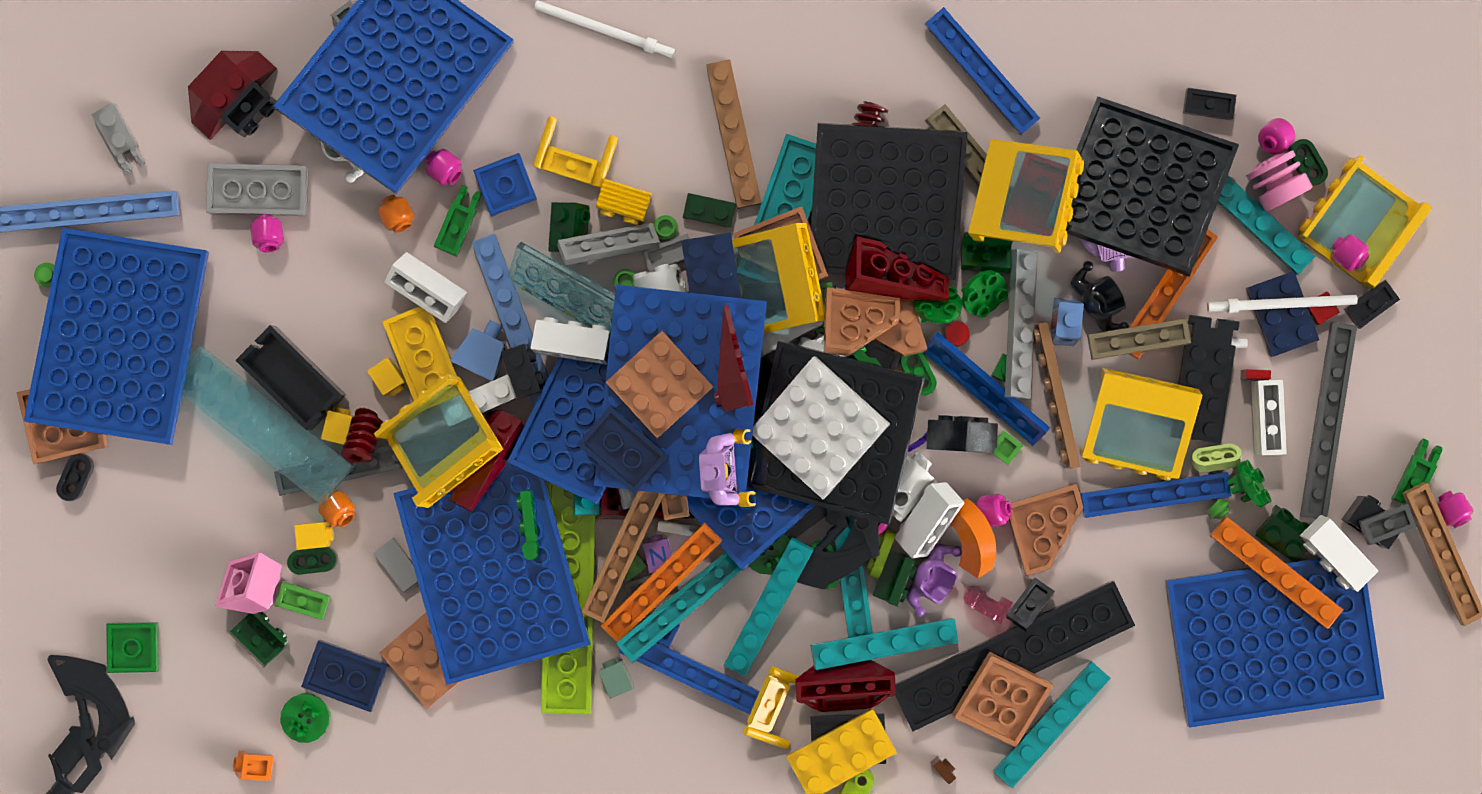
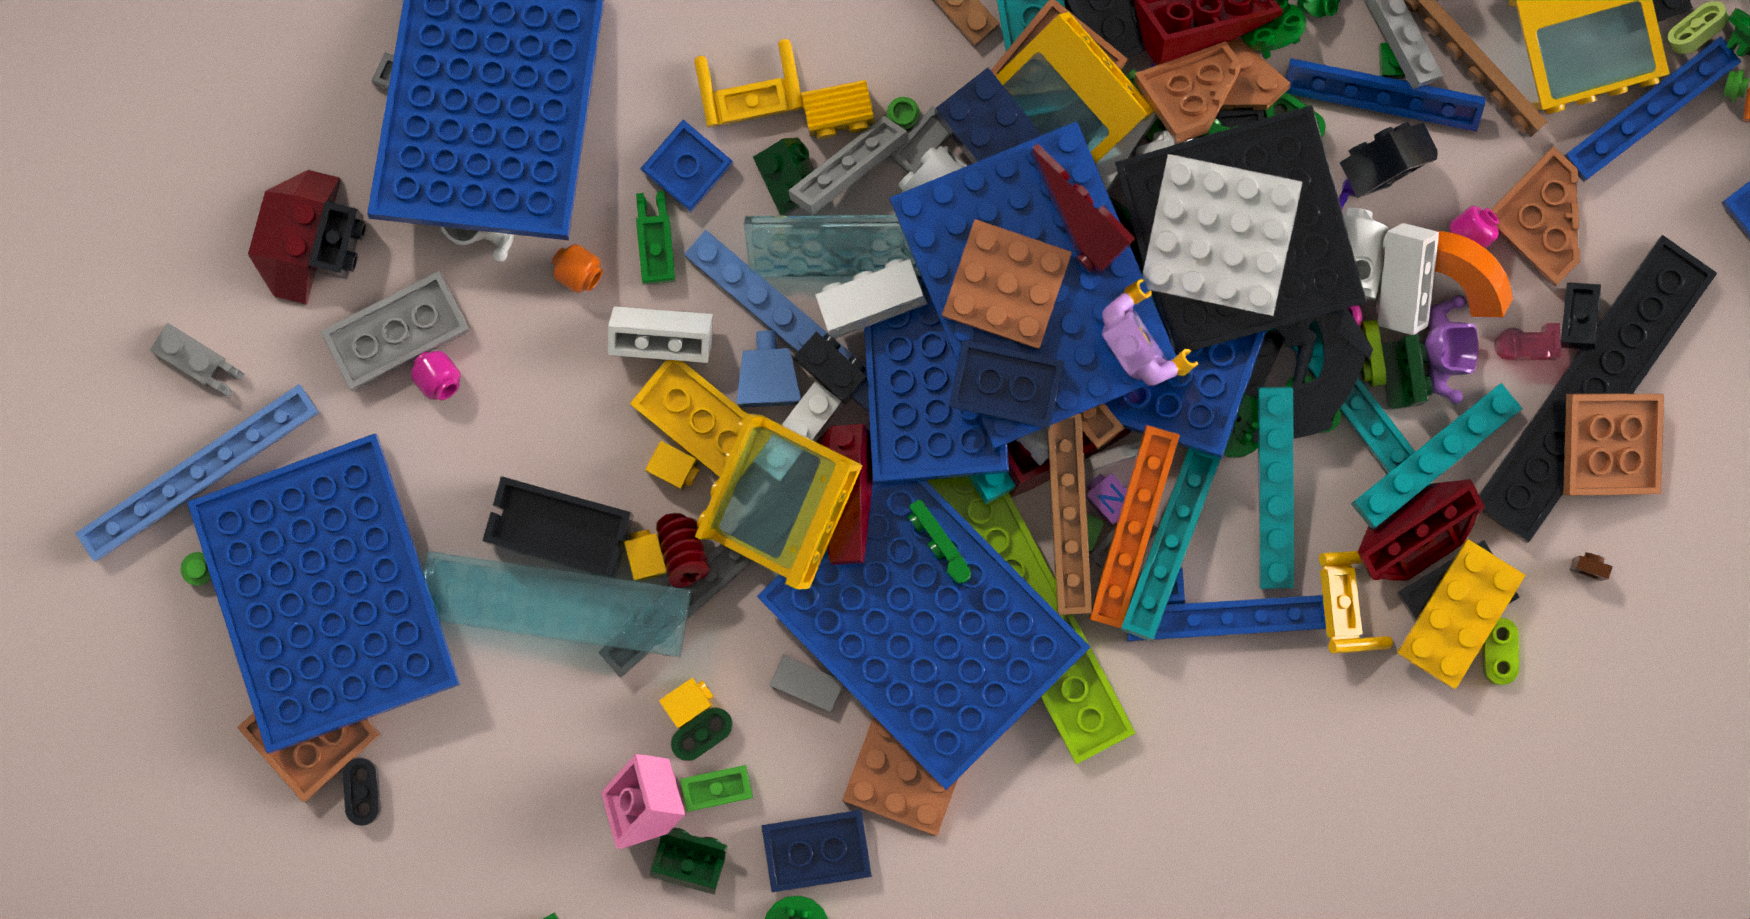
camera: 25 degrees left, 5 degrees down
orange head [318,491,356,527] -> none
dark pink head [425,149,463,186] -> none
sand green brick [598,658,634,699] -> none
bright green plate [613,269,635,288] -> none
dark green plate [683,193,736,228] -> none
red tile [944,321,970,346] -> none
bright green plate [993,430,1023,465] -> none
teal plate [993,661,1111,788] -> none

